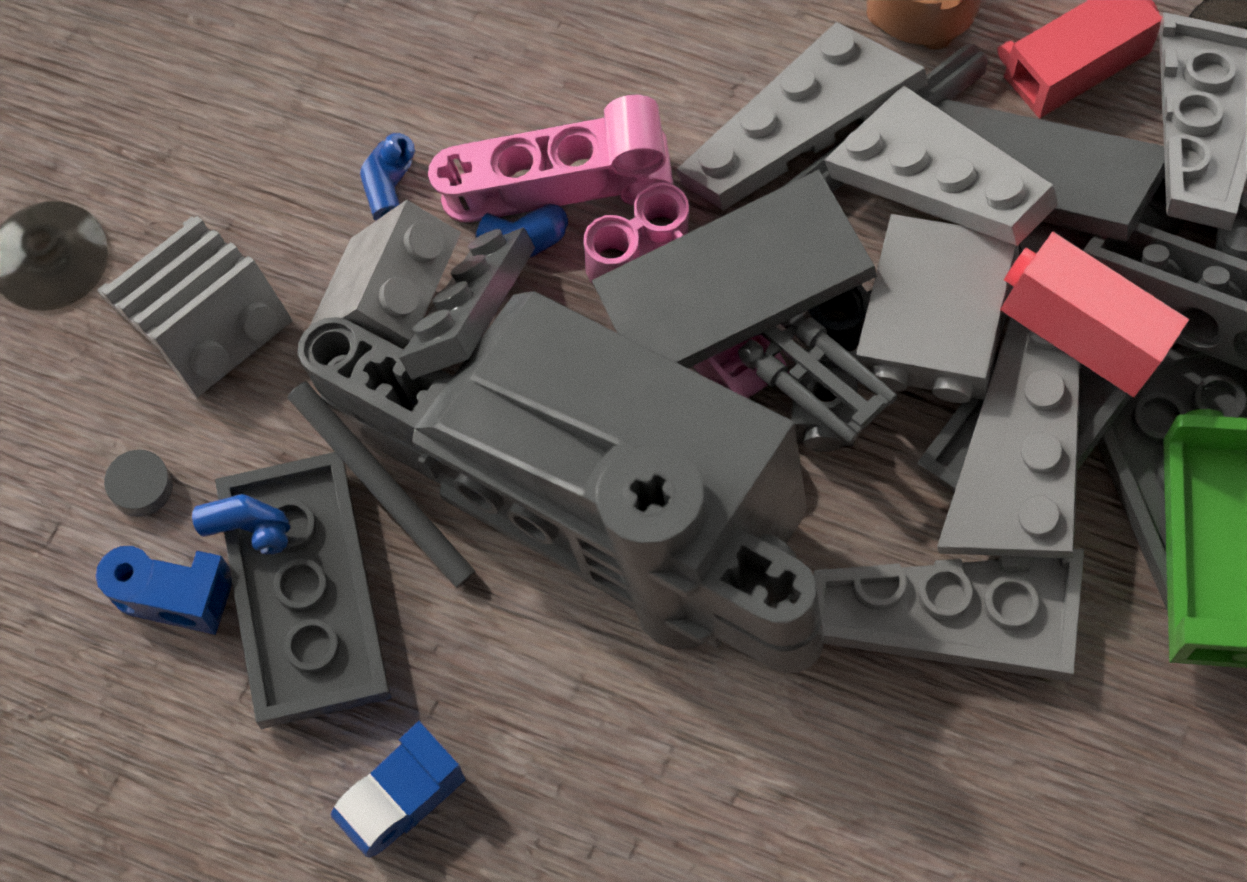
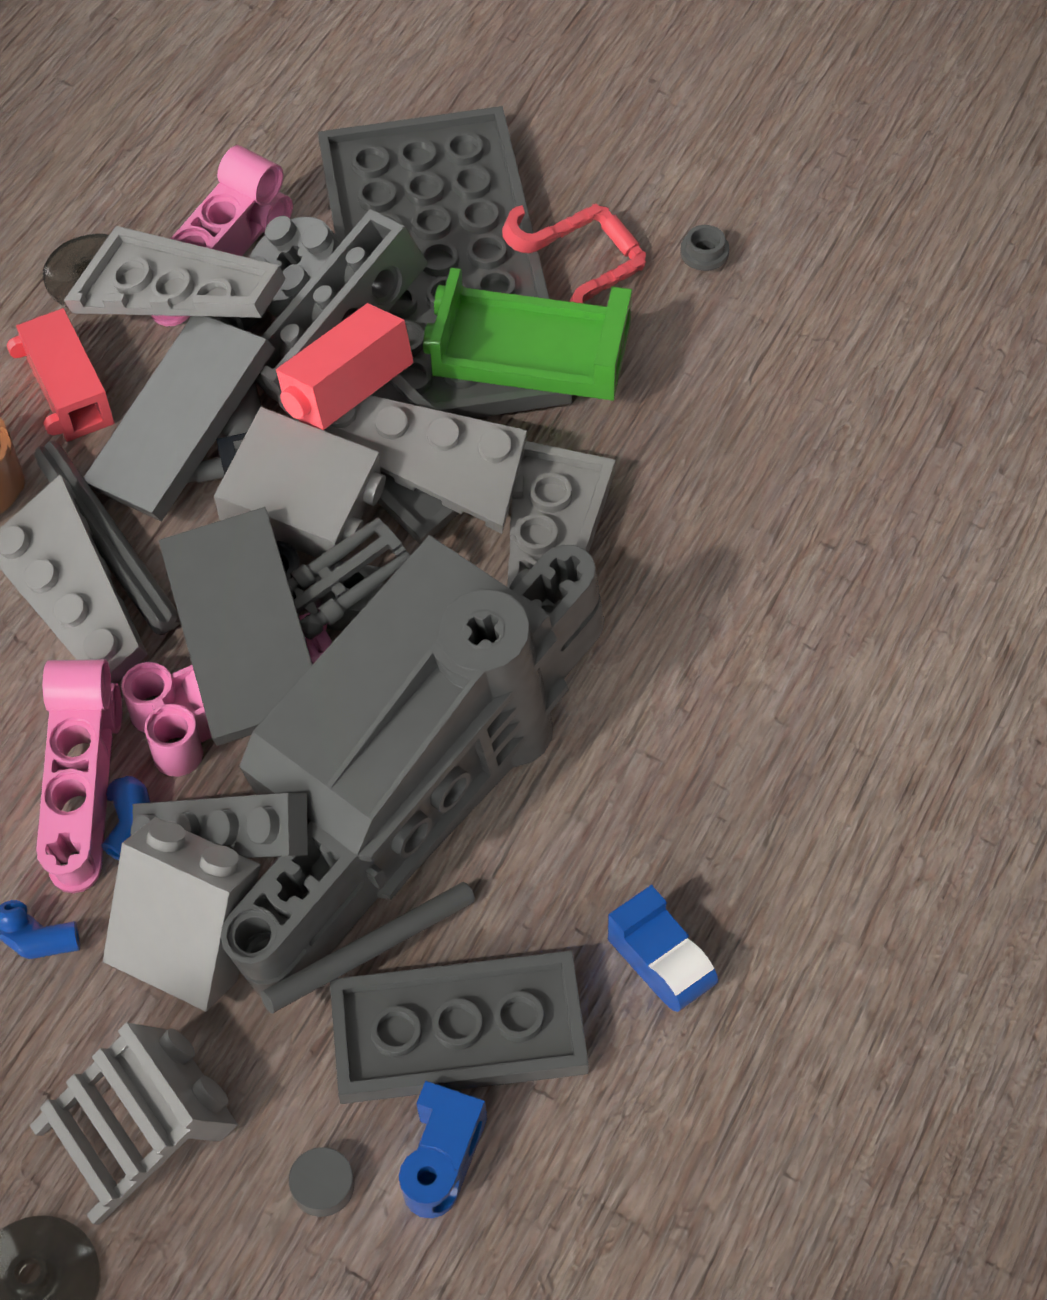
camera: 85 degrees left, 10 degrees down
blue arm [192,494,291,554] -> none
light grey wing [824,85,1058,246] -> none

